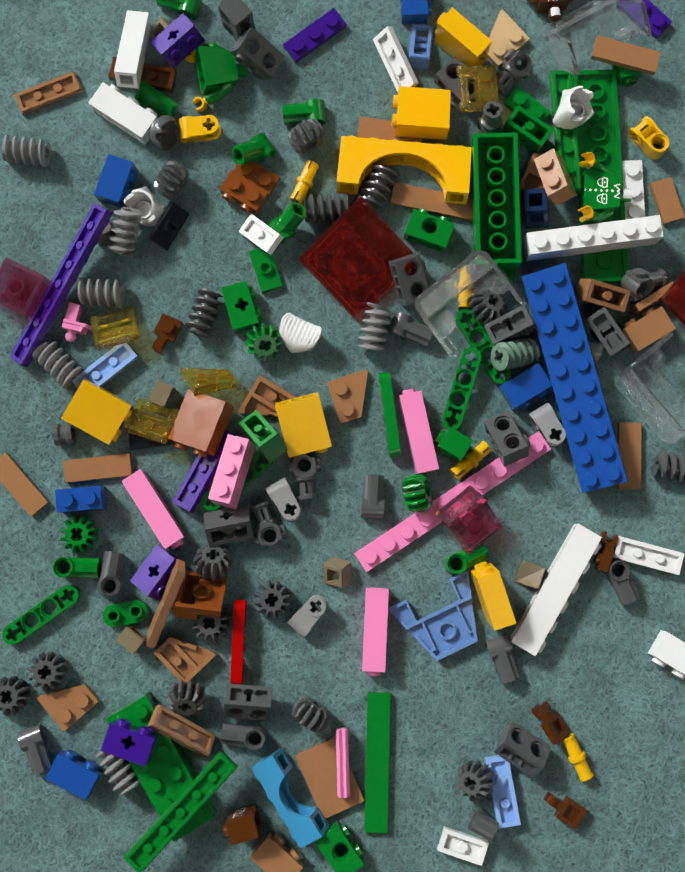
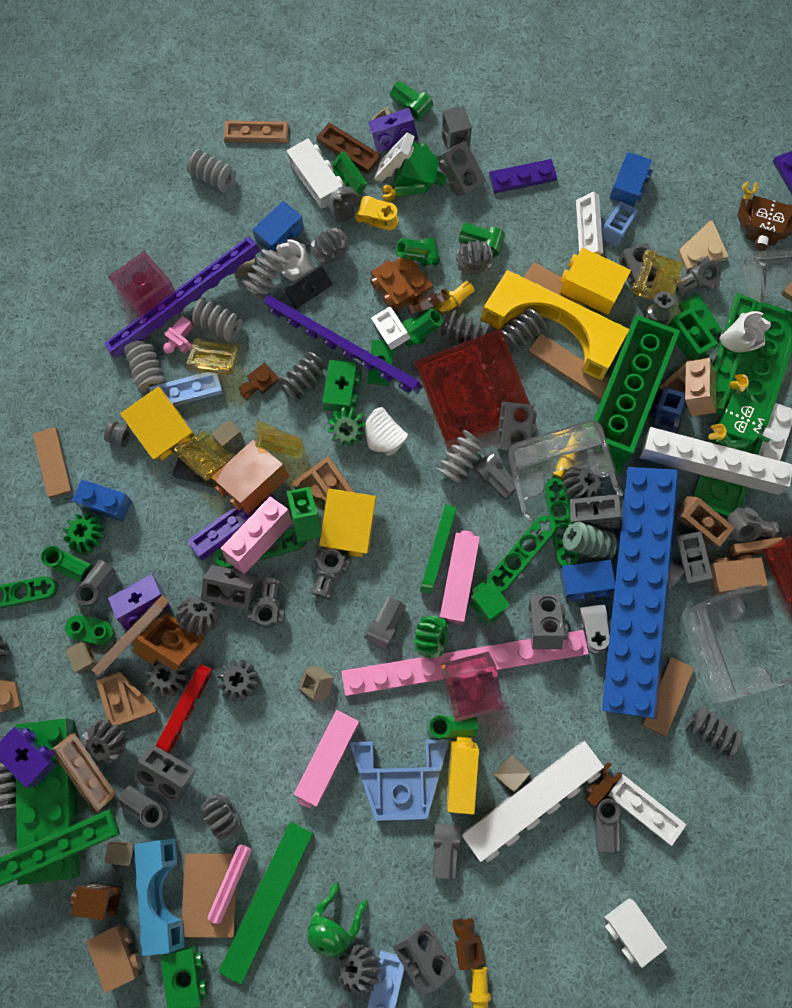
camera: 25 degrees right, 10 degrees down
medium nougat tile [63,453,133,483] -> none
white brick [114,10,151,89] -> none
bright pink brick [121,469,187,550] -> none
light grey piece [265,477,301,521] -> none
light grey piece [287,595,327,638] -> none
medium nougat wing [327,369,368,424] -> none
green brick [404,209,455,253] -> none
yellow brick [434,7,492,75] -> none
yellow pin [450,441,492,480] -> none
none -> dark tan slope [104,841,138,866]
none -> dark purple plate [264,295,423,394]
none -> green hair [307,882,368,958]
none -> white plate [374,133,414,182]
none -> reddish brown tile [407,288,451,314]

